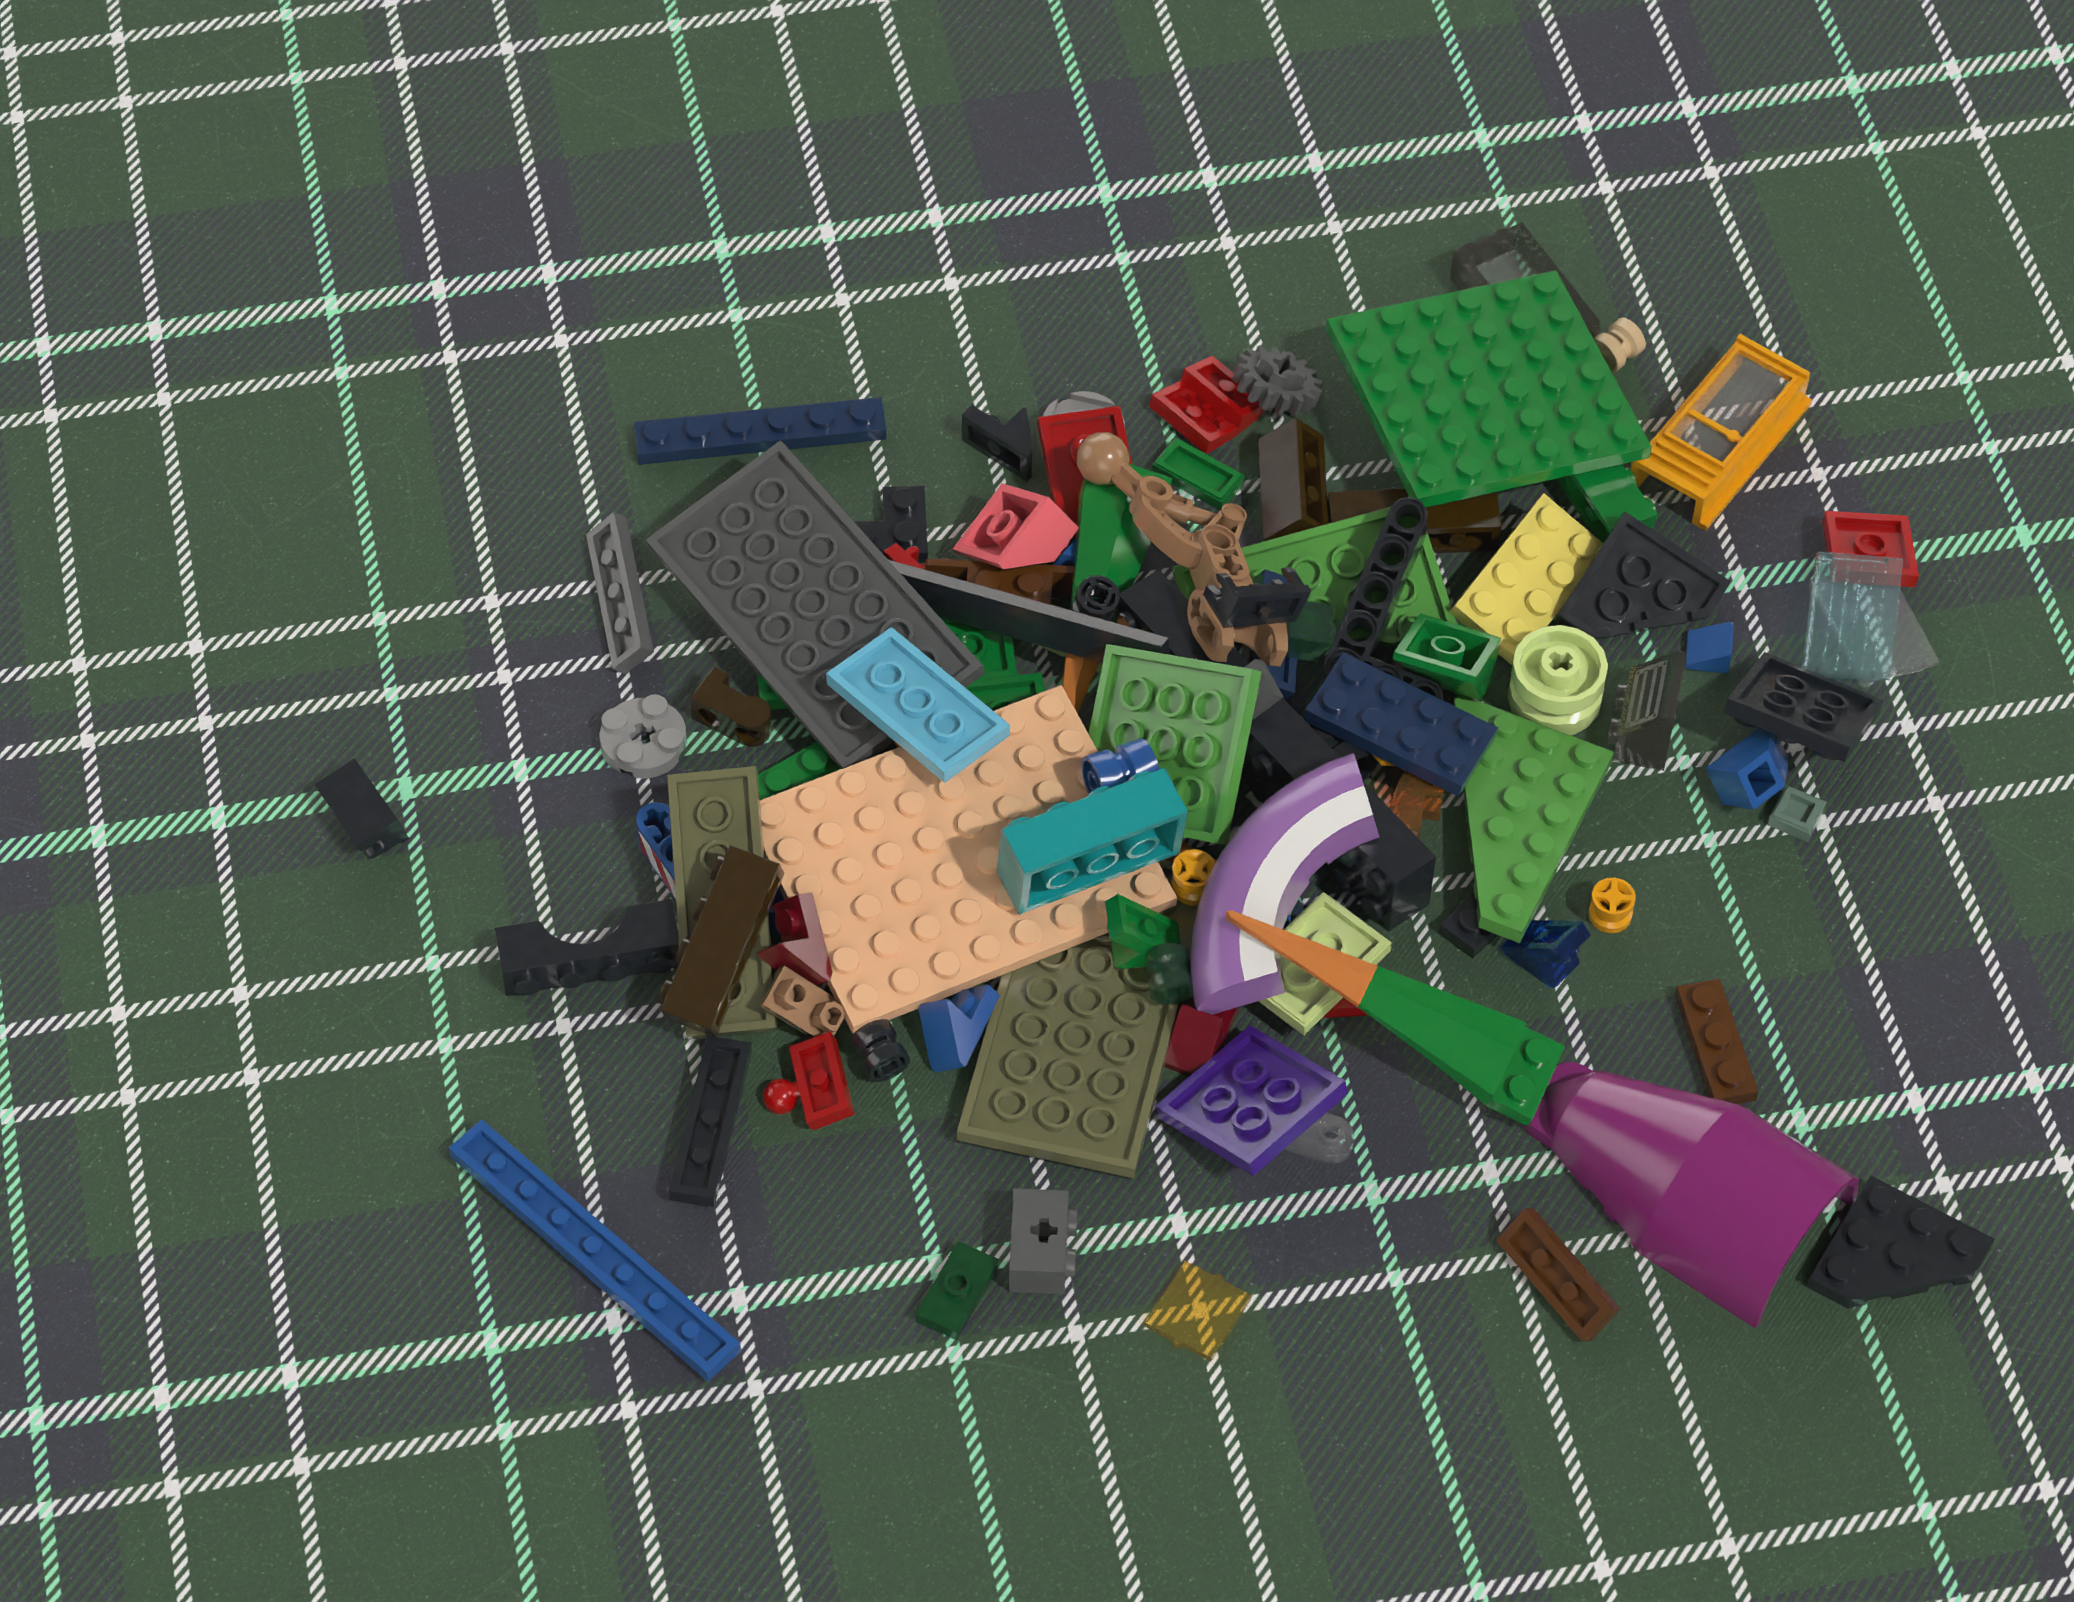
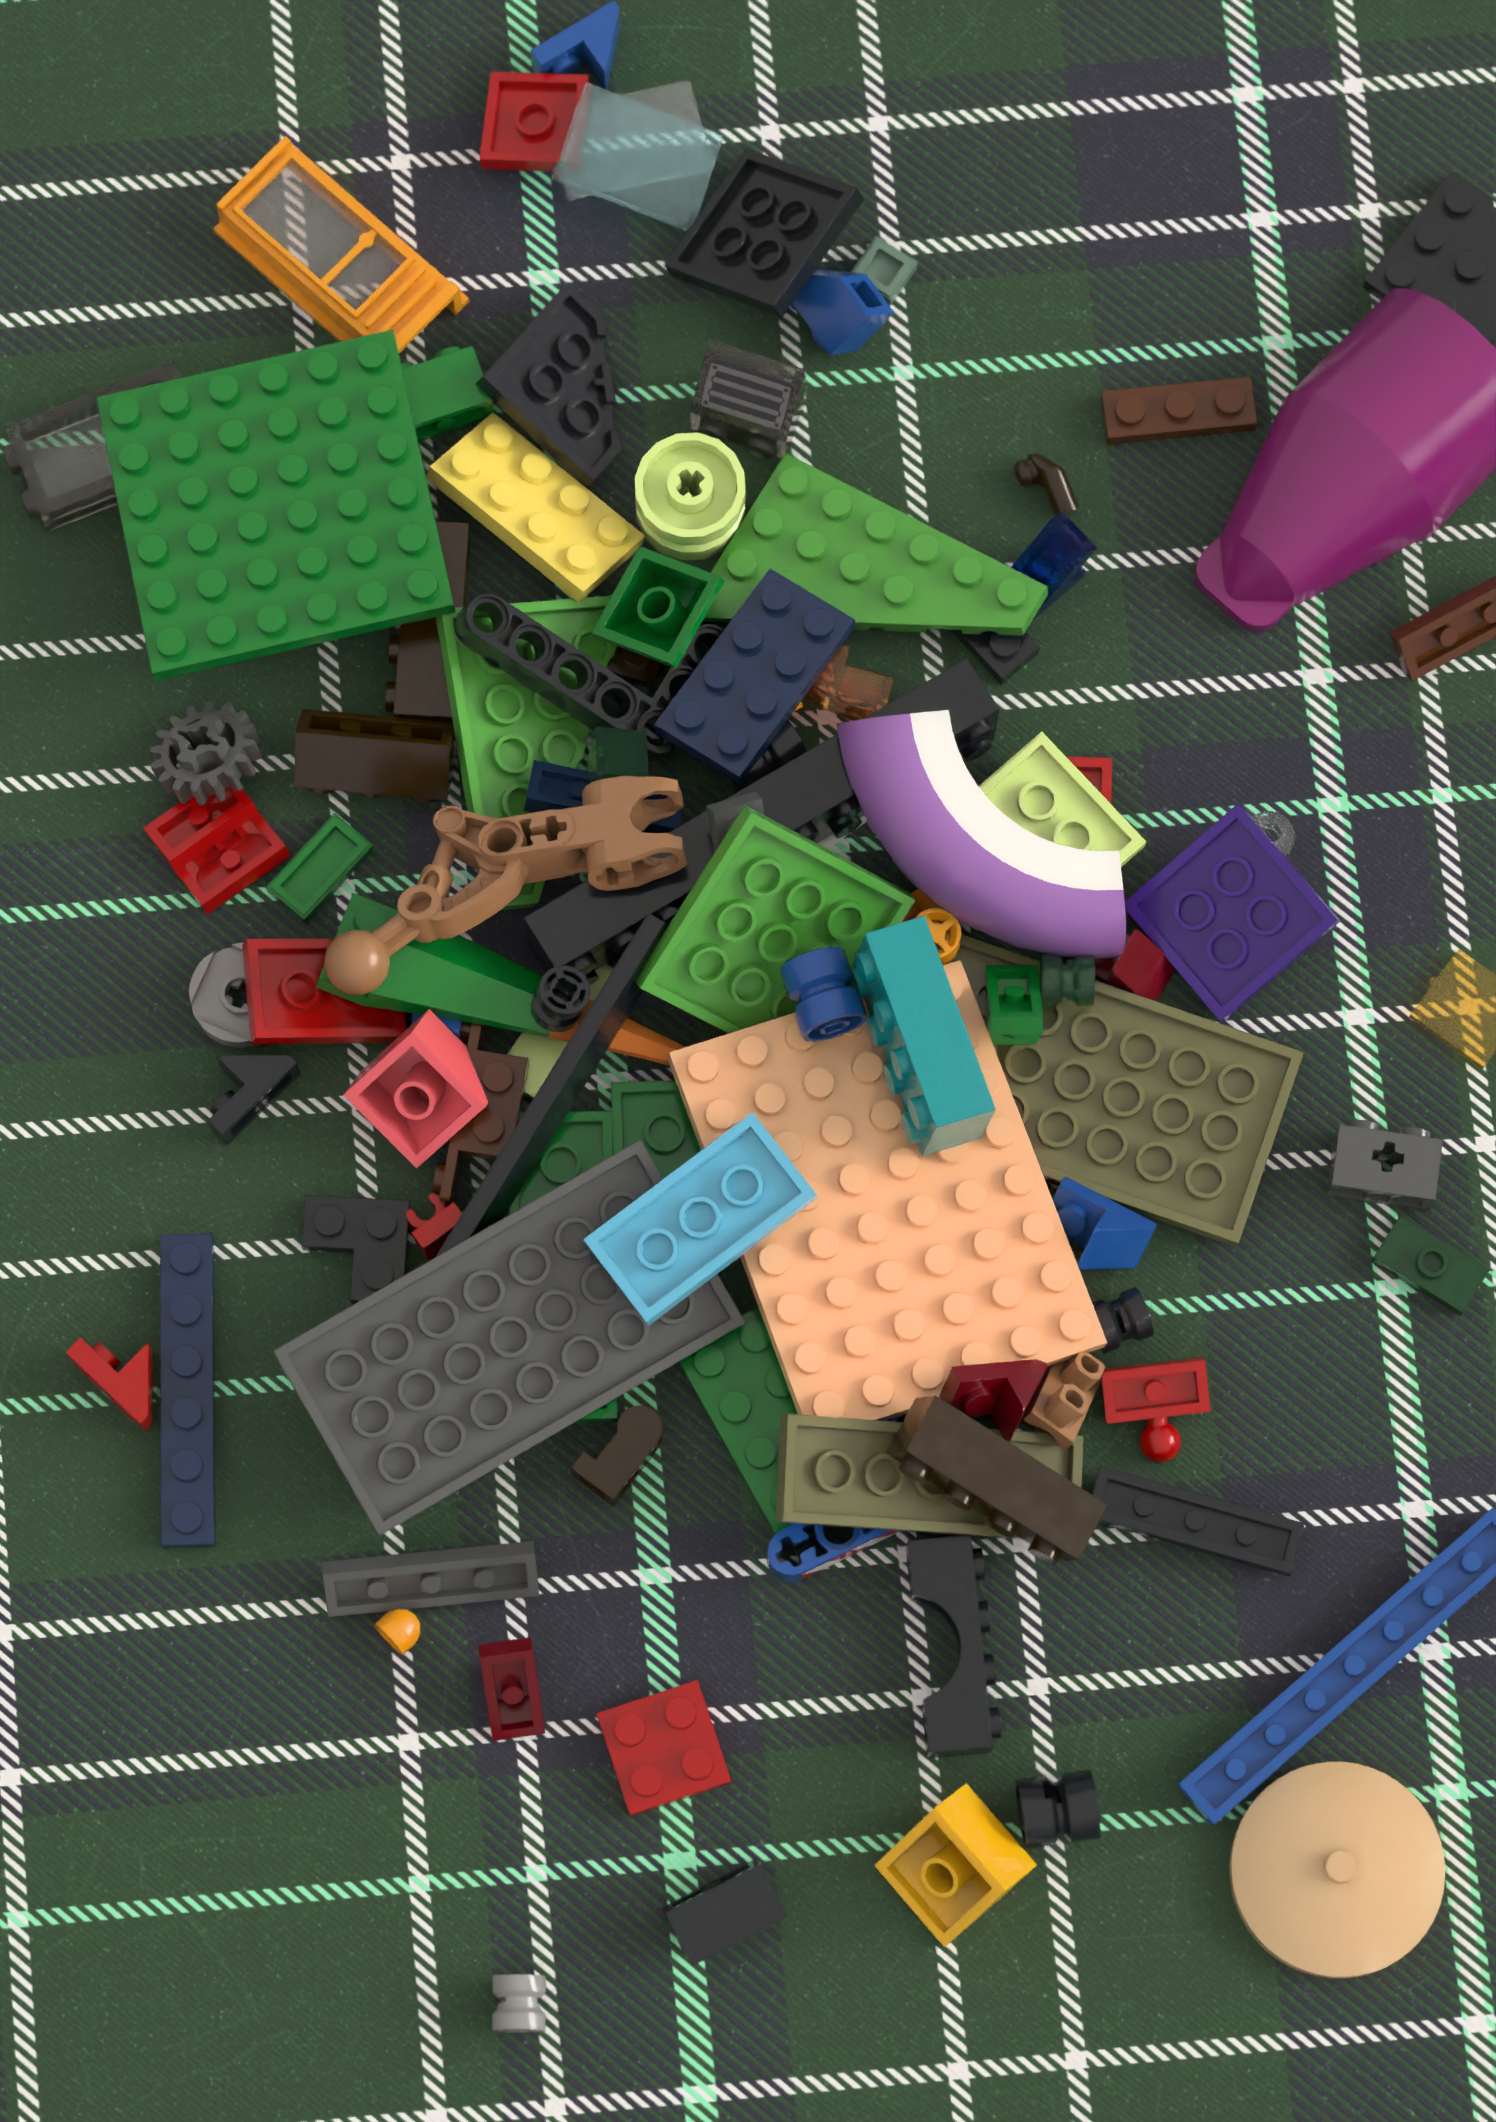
camera: 85 degrees left, 20 degrees up
light grey plate [599,694,687,779] -> none
black hinge [1203,567,1311,628] -> none
green plate [1225,910,1565,1126] -> none
light orange wheel [1588,877,1636,933] -> none
tan wheel [1593,318,1646,374] -> none
blue slope [1685,622,1734,673] -> none
none -> red slope [65,1337,154,1433]
none -> light orange hinge [374,1609,420,1656]
none -> dark red slope [478,1637,545,1741]
none -> light grey wheel [492,1974,546,2033]
none -> blue slope [531,1,620,90]
none -> red plate [597,1680,731,1817]
none -> yellow slope [874,1783,1037,1947]
none -> dark brown arm [1014,454,1079,517]
none -> black wheel [1015,1769,1101,1849]
none -> tan dish [1229,1762,1445,1979]

